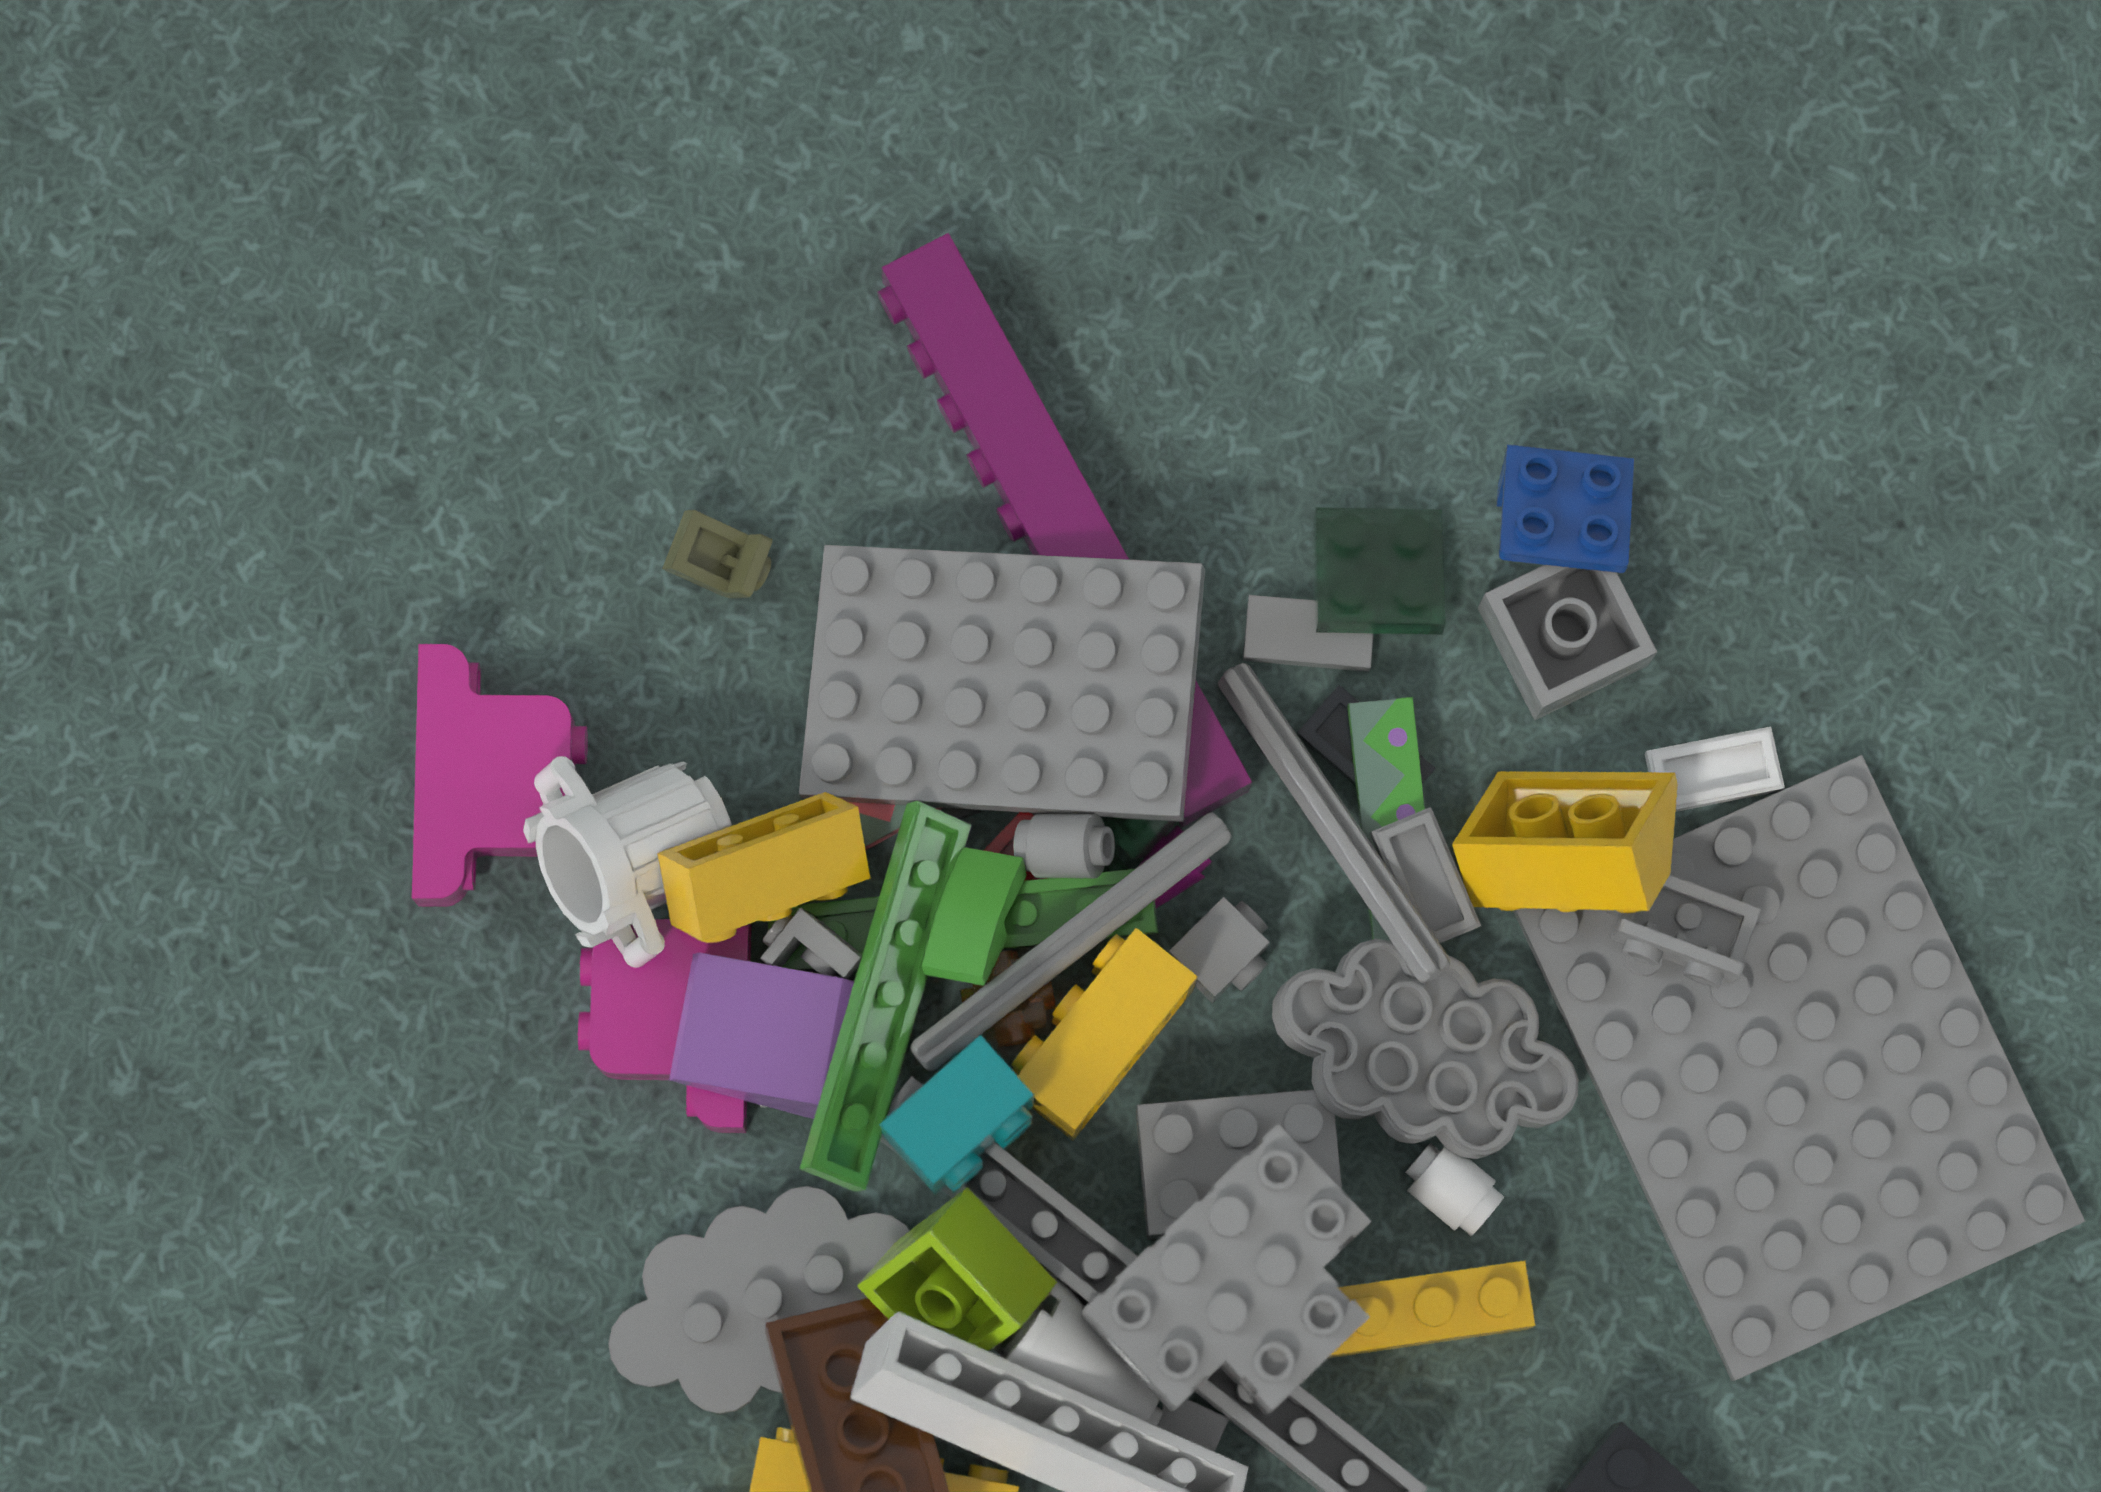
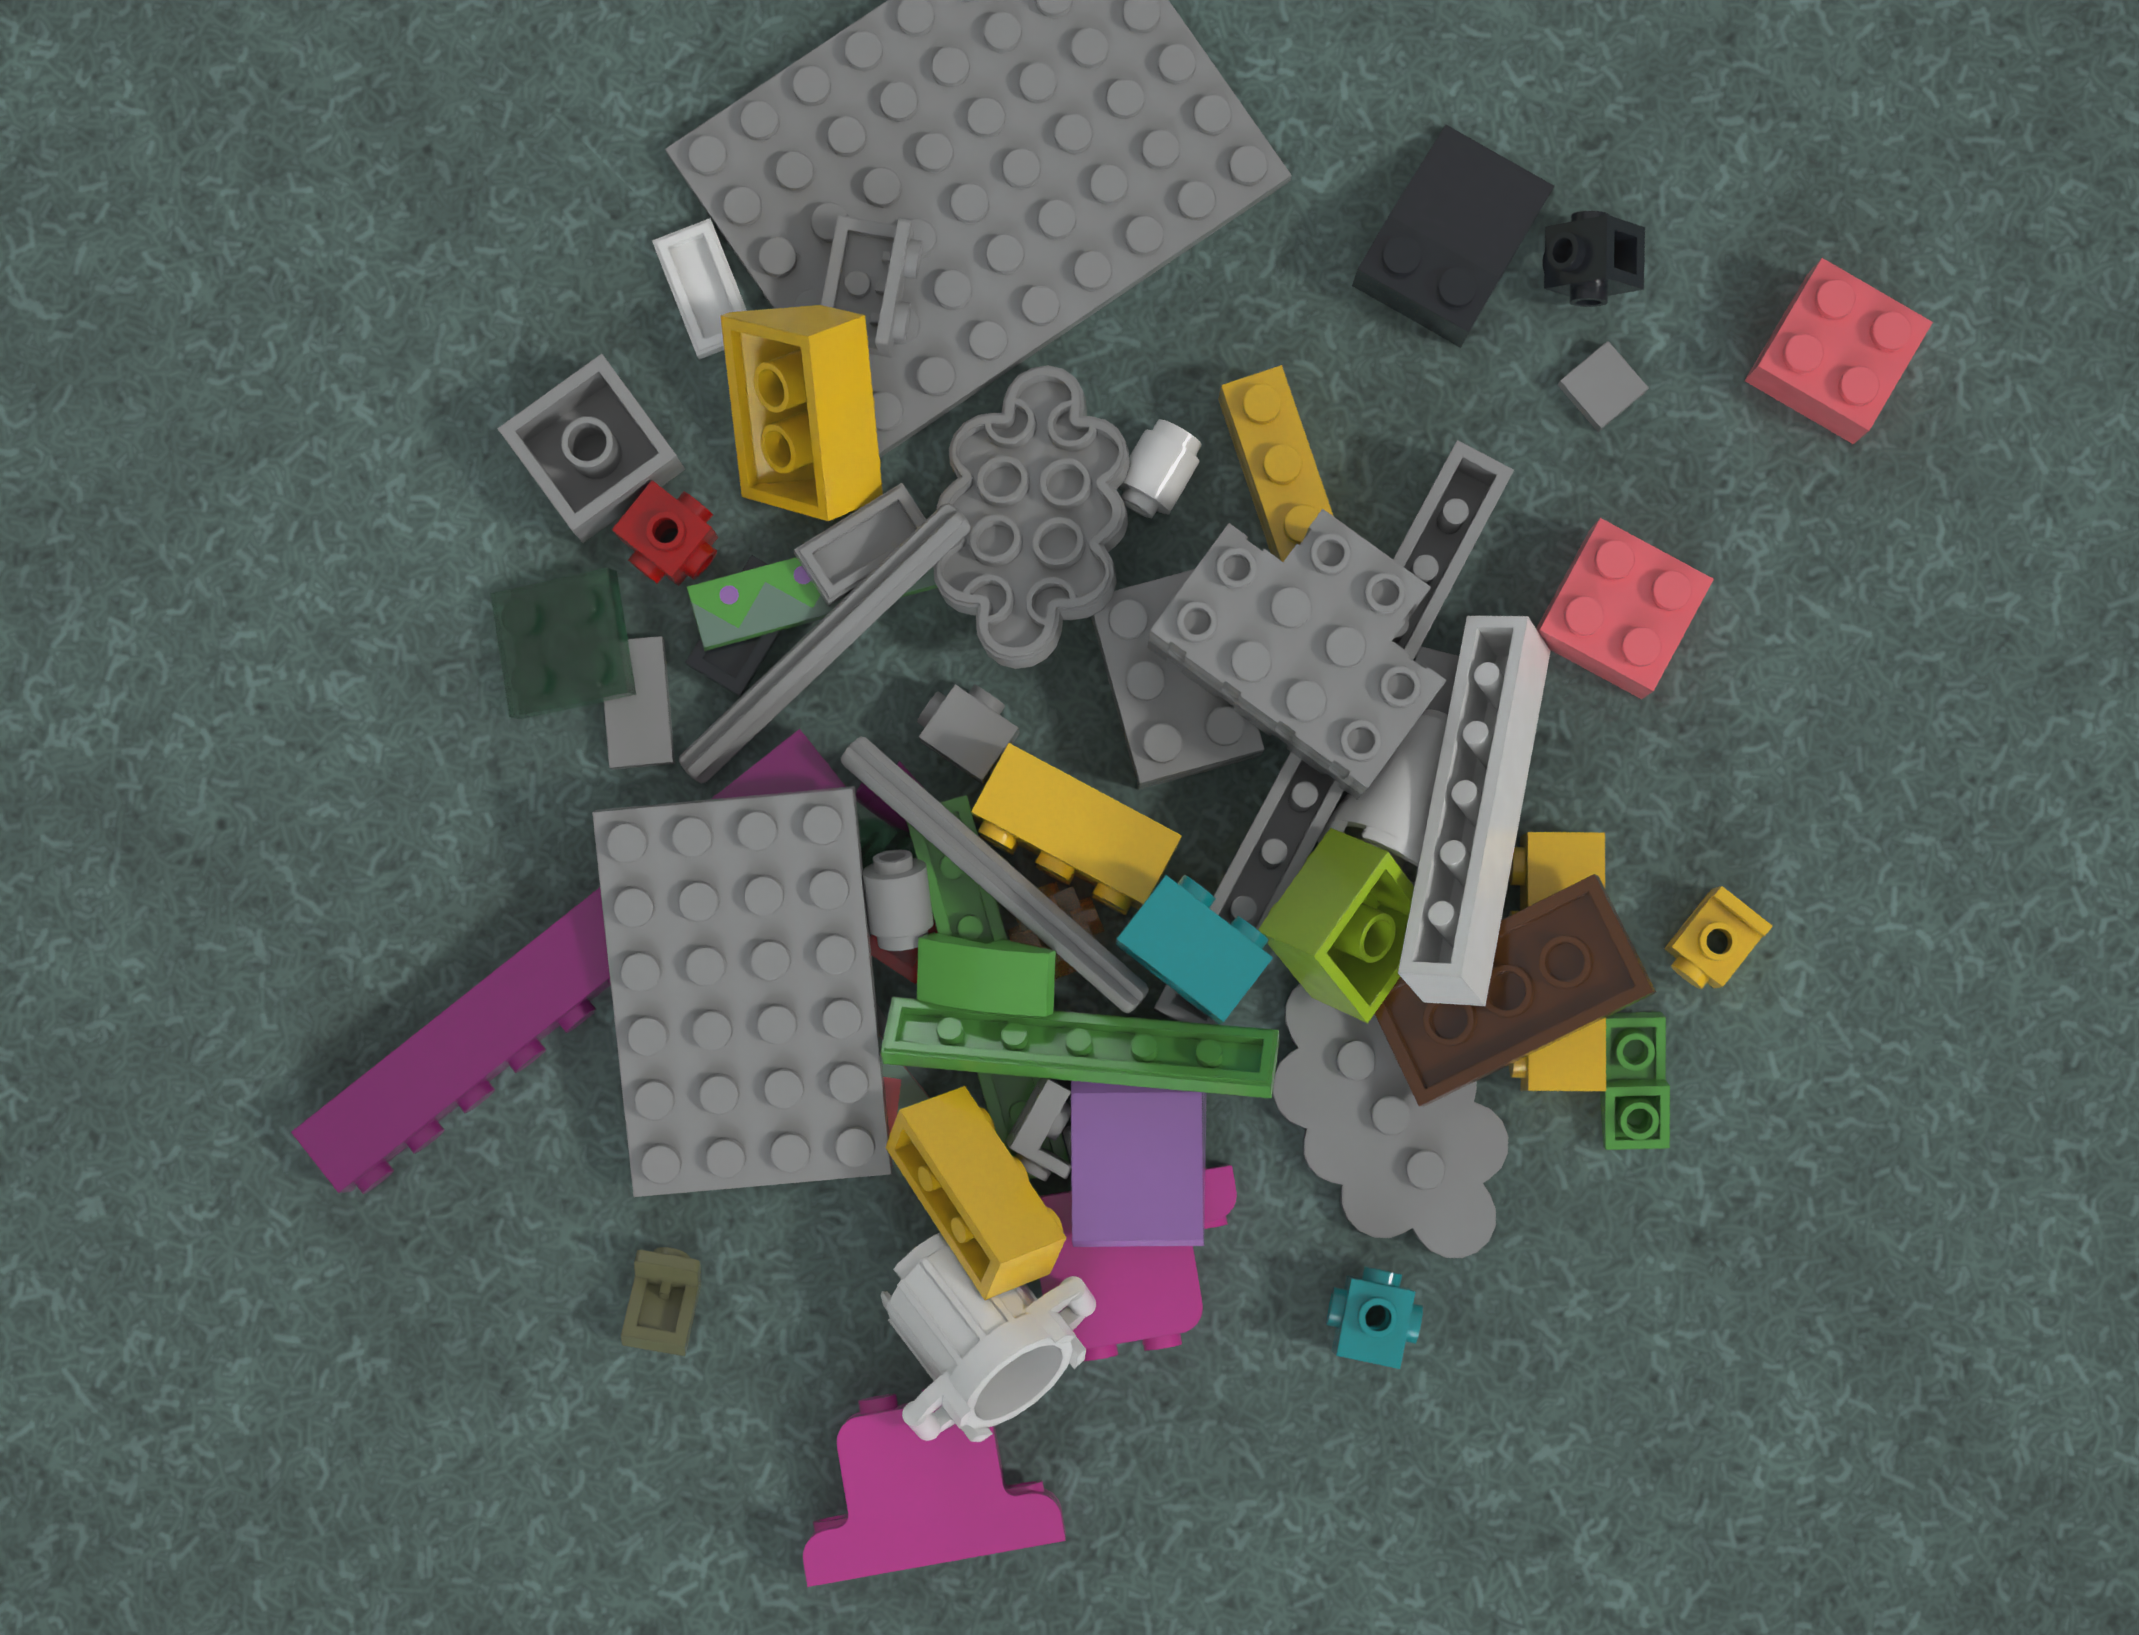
camera: 95 degrees left, 5 degrees up
blue bracket [1496,445,1634,573] -> none
none -> red brick [612,480,719,586]
none -> teal brick [1326,1266,1423,1369]

